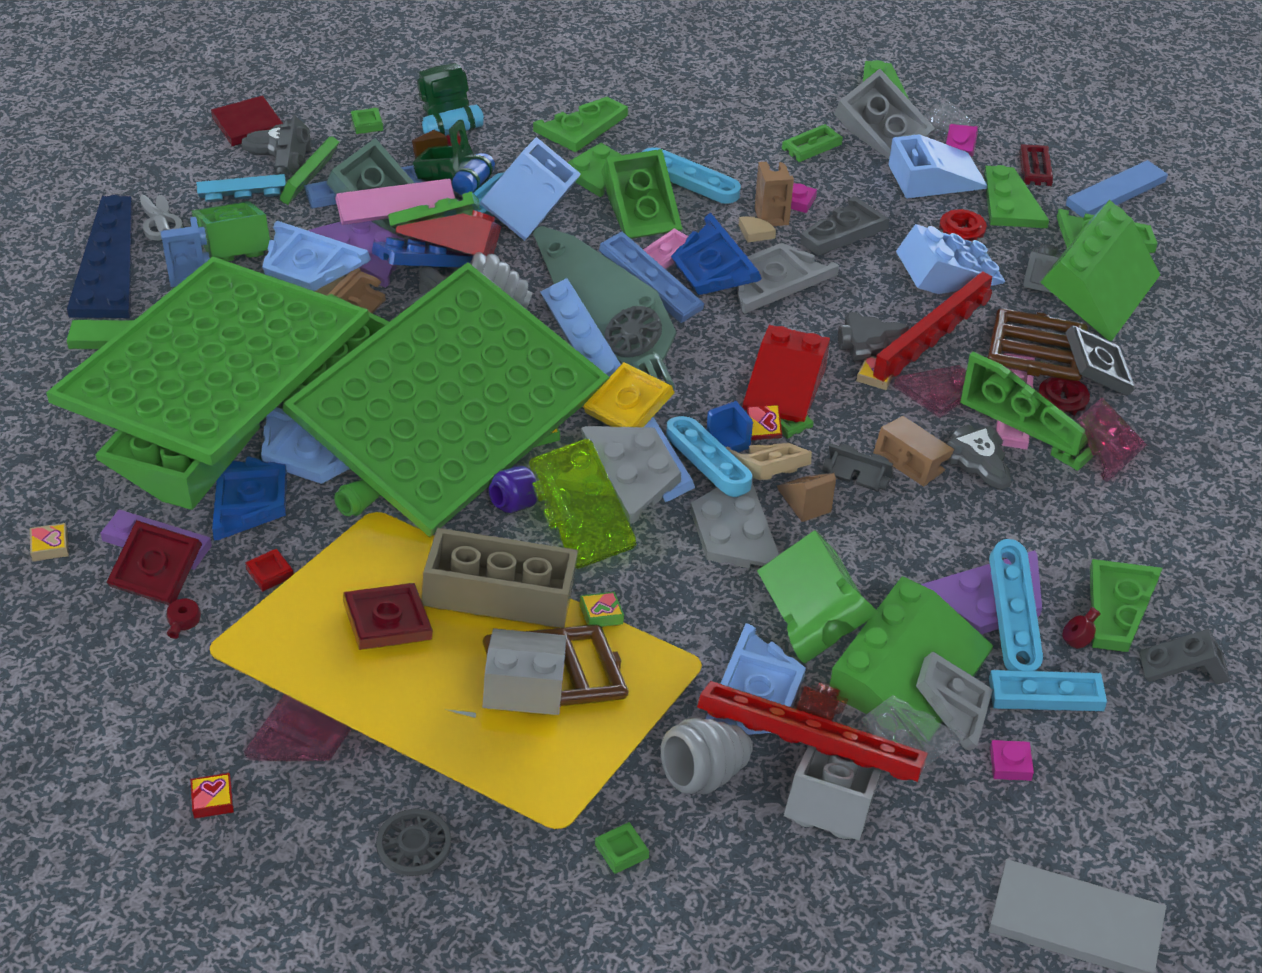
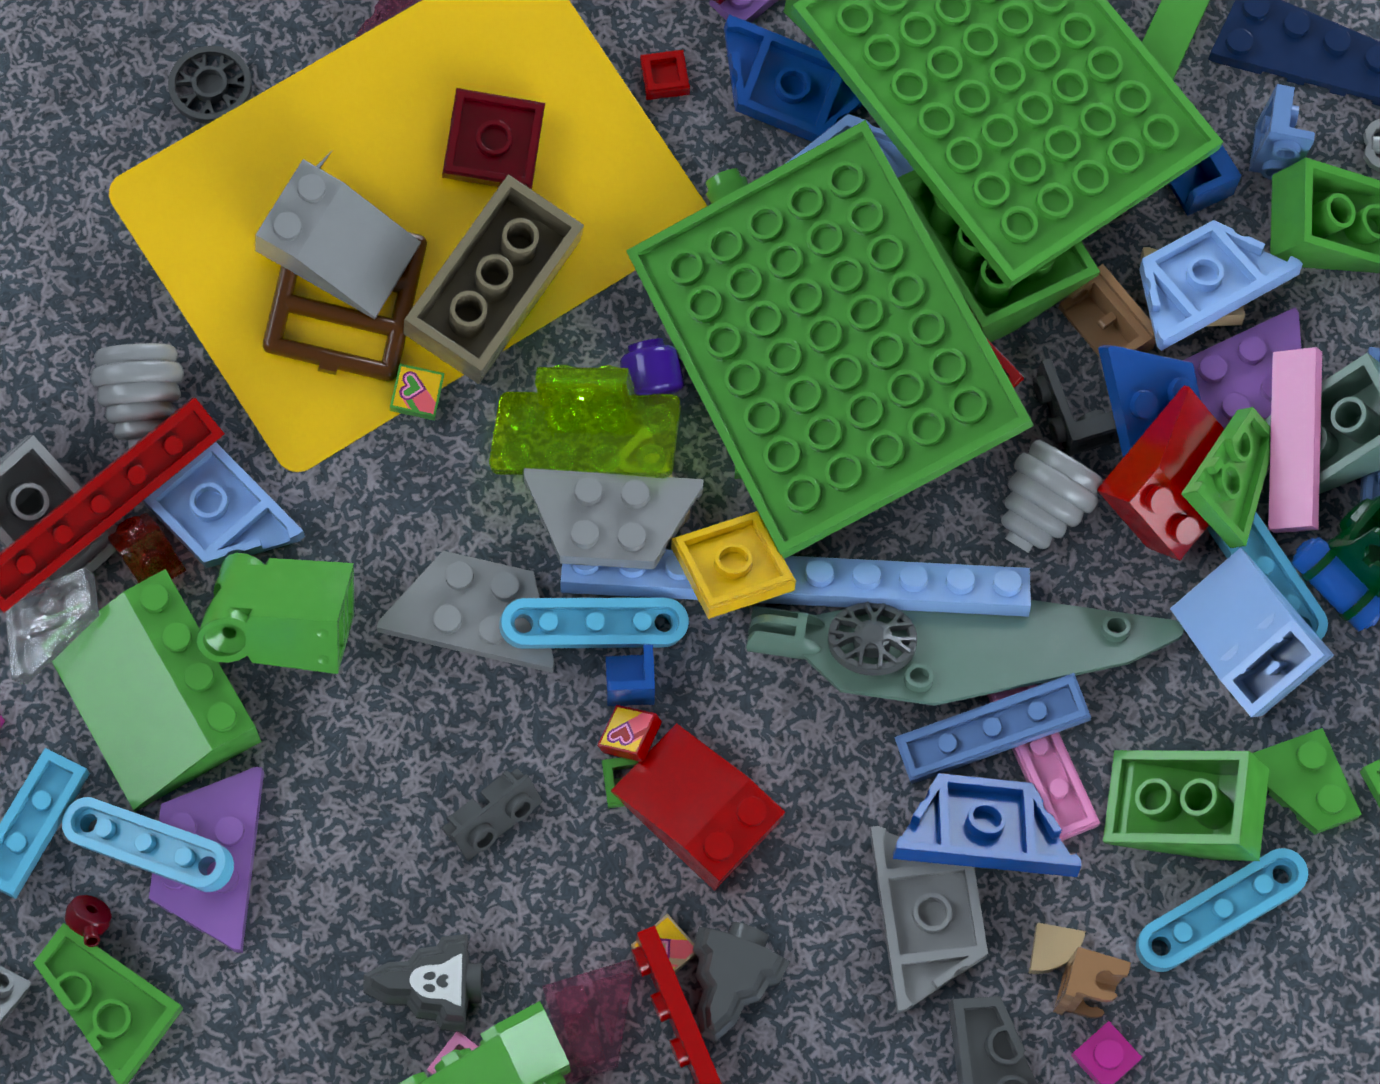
camera: 115 degrees right, 25 degrees up
bright green tile [595,822,649,874] -> none
tan wing [725,443,812,480] -> none
medium nougat slope [777,473,836,522] -> none
medium nougat hinge [873,416,954,487] -> none
light grey wing [916,652,993,751] -> none

